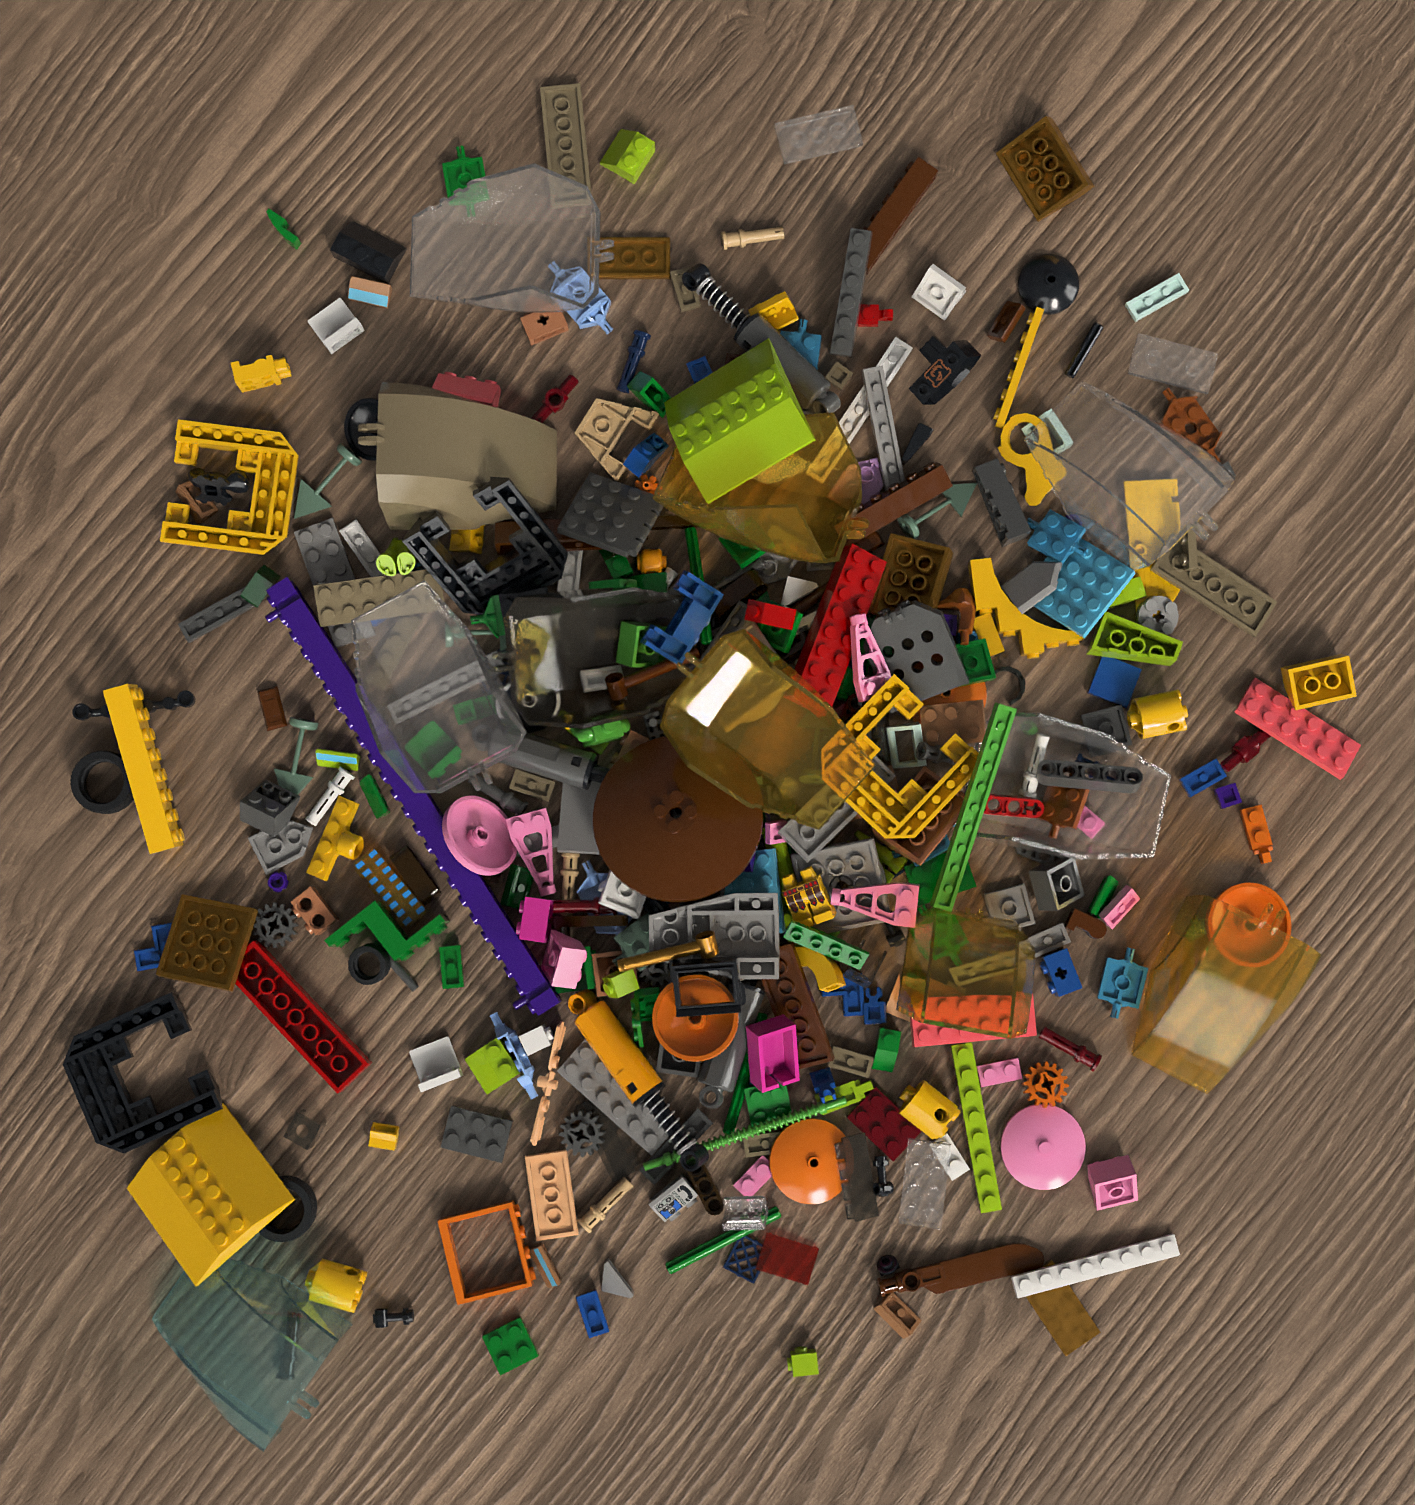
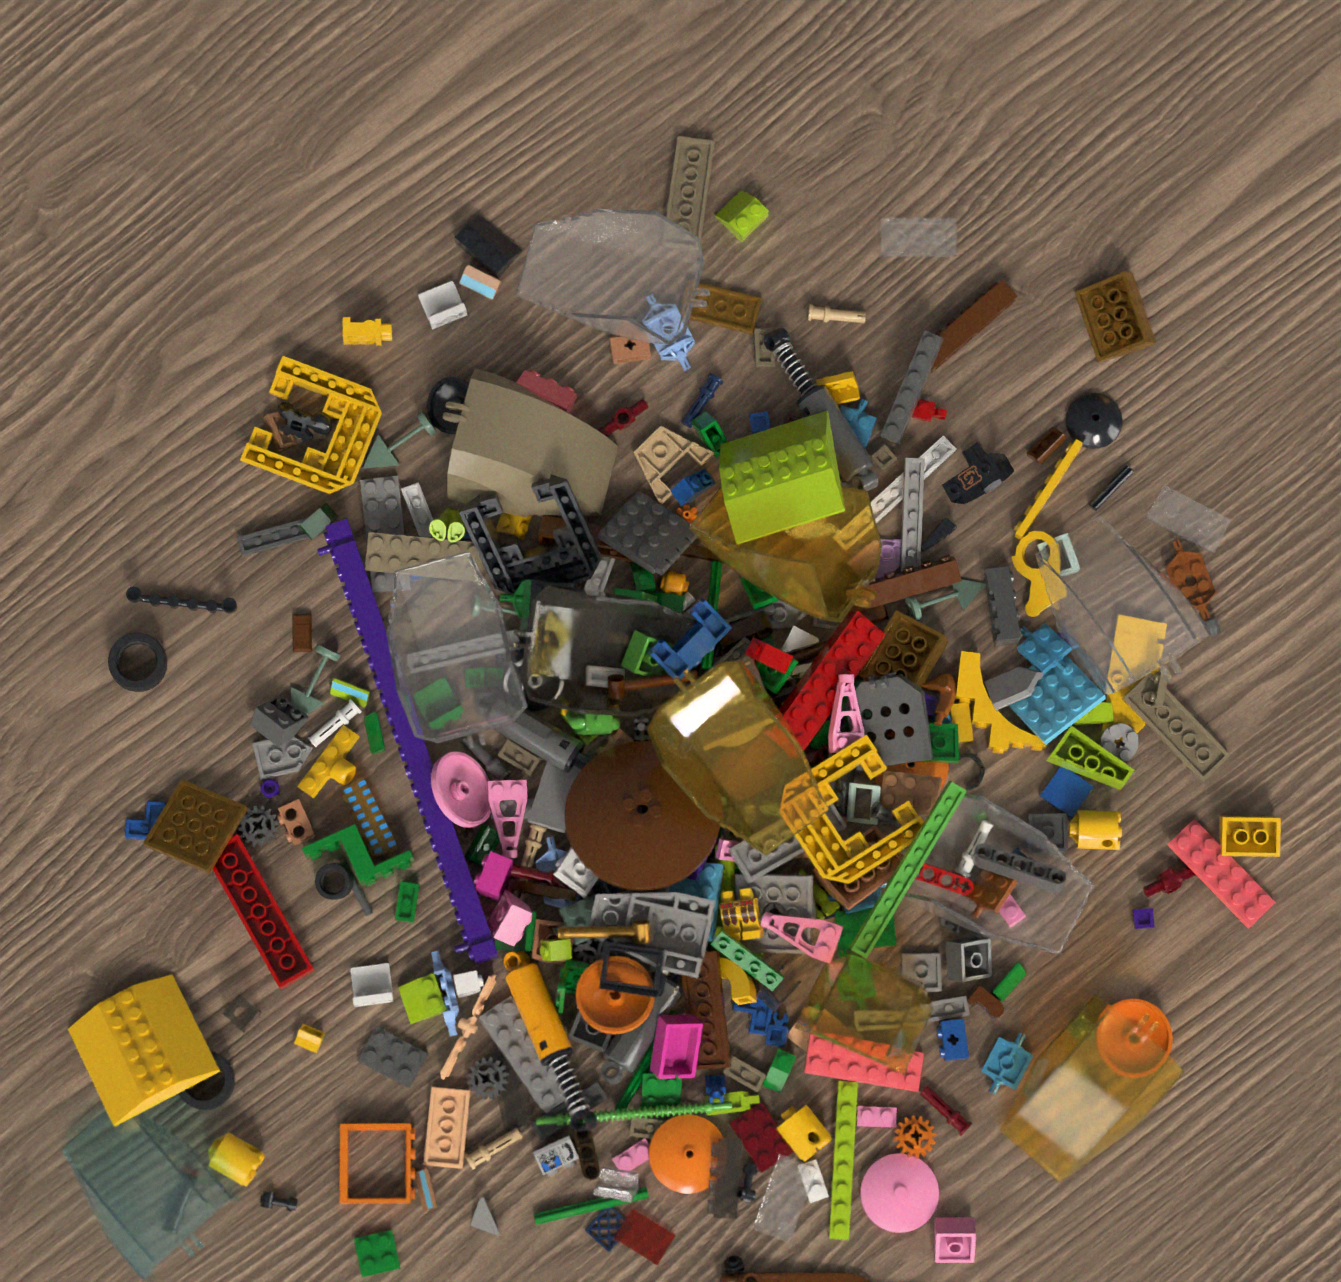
camera: 10 degrees right, 5 degrees down
black slope [63,992,223,1153] -> none
yellow brick [103,684,185,854] -> none
green slope [266,208,301,250] -> none
dark brown beam [389,845,442,906] -> none
green plate [442,145,489,215] -> none
blue plate [576,1289,610,1338] -> none
black bar [884,910,906,947] -> none
white bracket [912,264,966,321] -> none
bright pink plate [1099,884,1140,929] -> none
light aqua plate [1125,273,1189,322] -> none
blue plate [1179,758,1227,797] -> none
orange hinge [1240,804,1273,864] -> none

